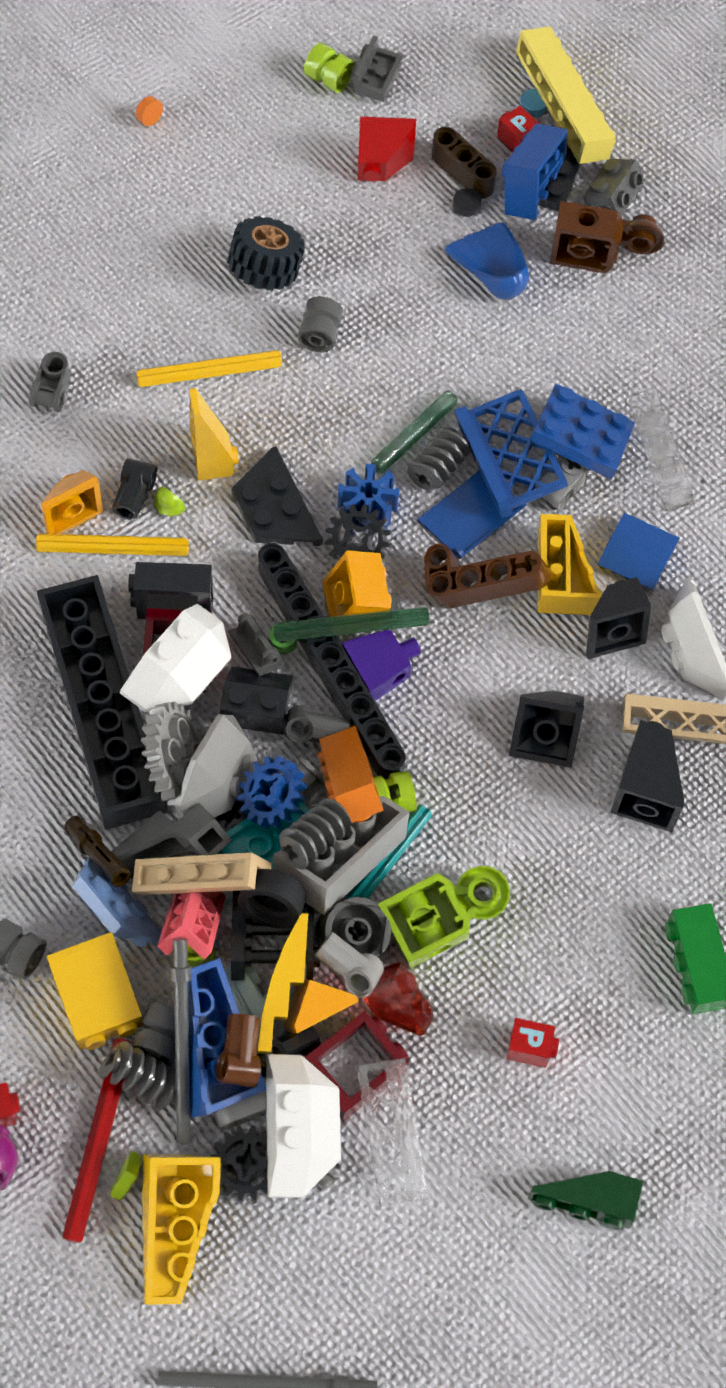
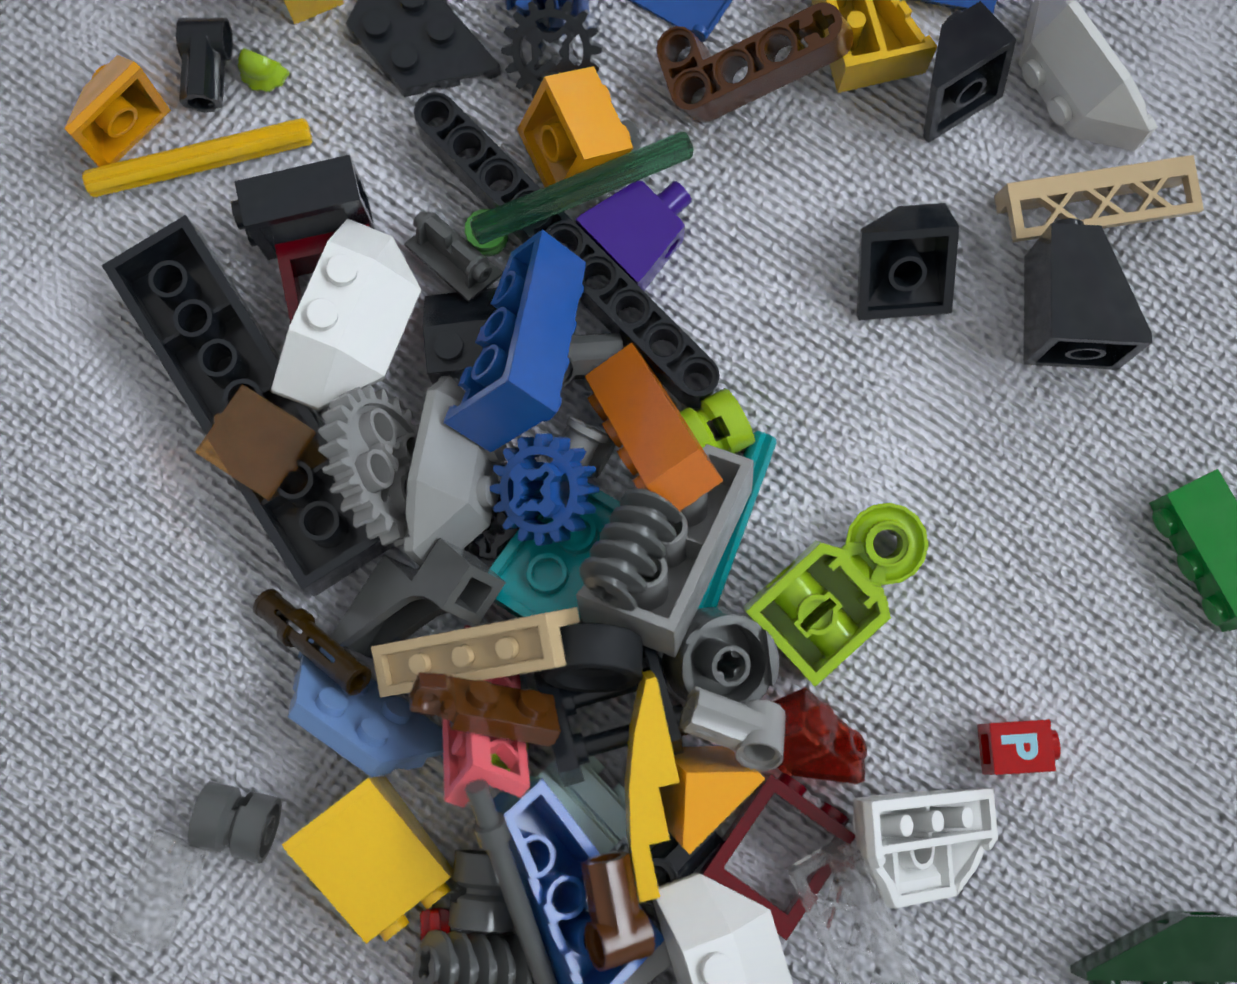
camera: 10 degrees left, 15 degrees up
none -> clear orange piece [195,384,316,500]
none -> reddish brown hinge [409,672,561,747]
none -> blue wedge [443,229,586,453]
none -> white wedge [853,788,998,908]

